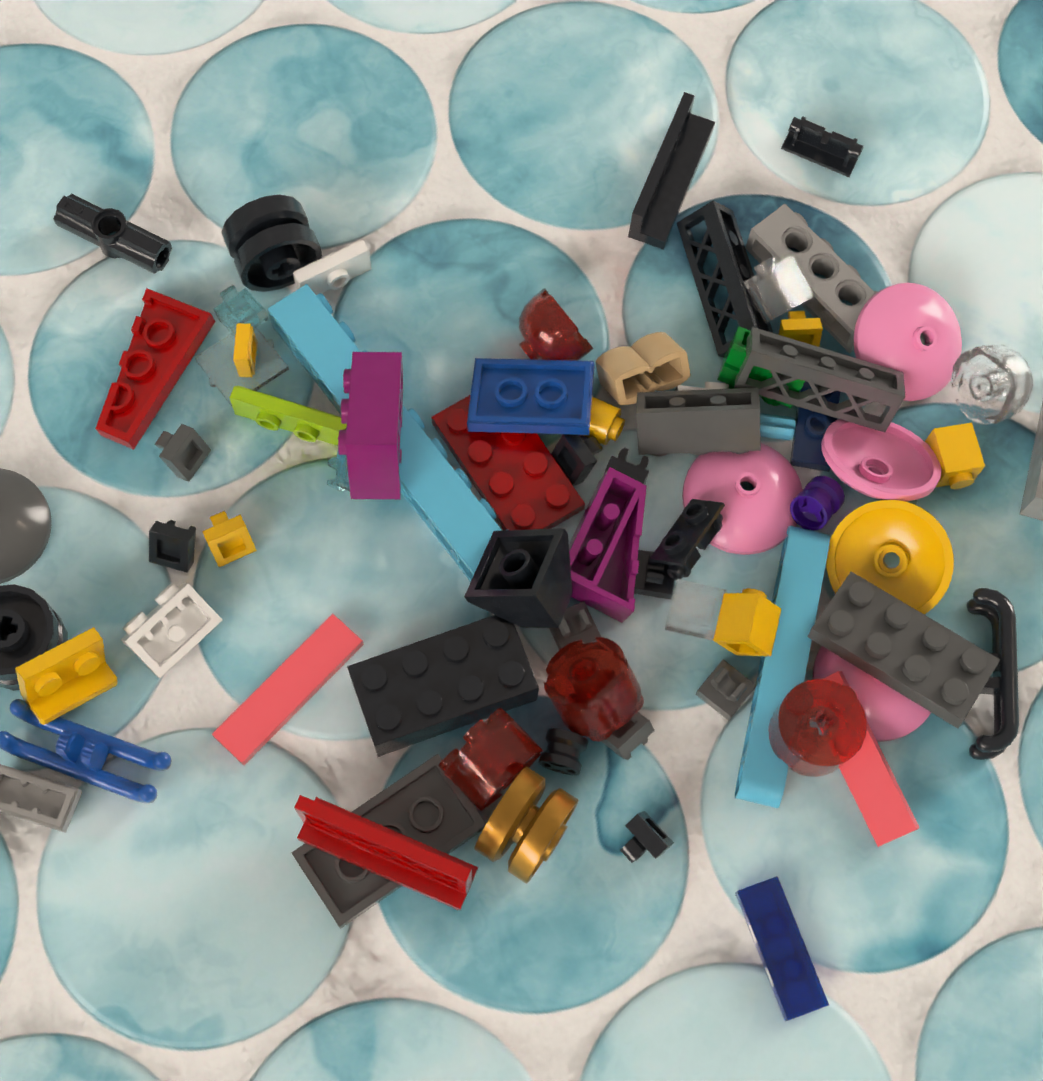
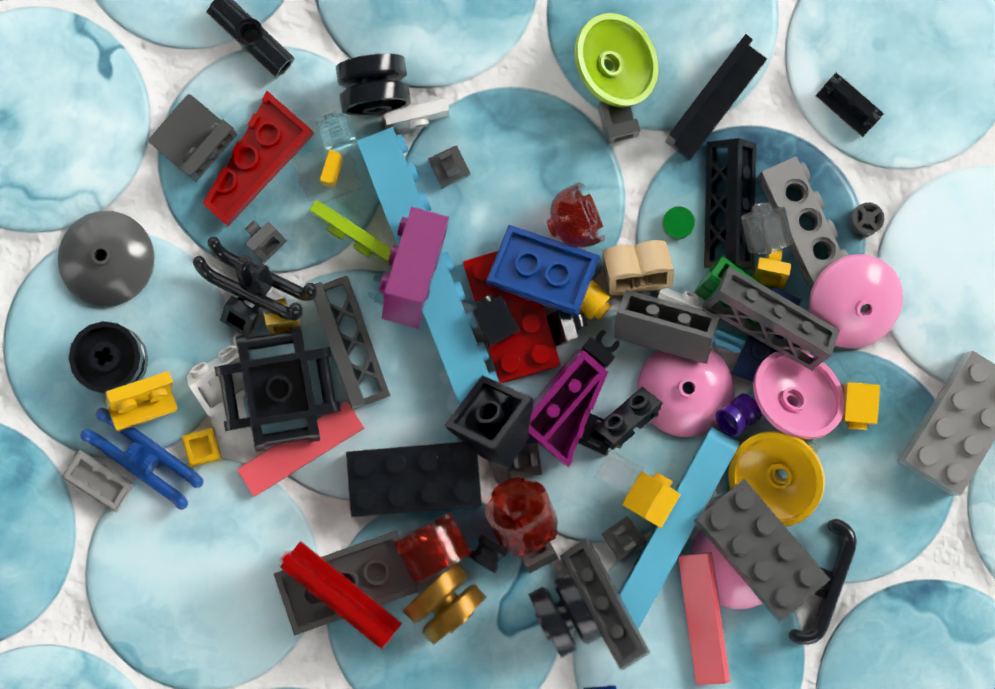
camera: 15 degrees right, 15 degrees up
black tile [620,811,674,863] -> none
clear red brick [769,679,867,777] -> none
clear cylinder [951,345,1033,425] -> none
none -> dark grey bracket [148,94,238,182]
none -> yellow tile [181,427,222,468]
none -> black piece [193,237,317,321]
none -> black brick [214,326,341,452]
none -> dark grey fence [314,276,391,409]
none -> dark grey tile [428,145,471,189]
none -> black brick [472,294,520,348]
none -> black wheel [528,573,602,658]
none -> dark grey tile [560,539,650,670]
none -> lime dish [574,13,659,107]
none -> dark grey panel [598,101,640,144]
none -> green tile [662,206,695,240]
none -> dark grey wheel [848,202,885,237]

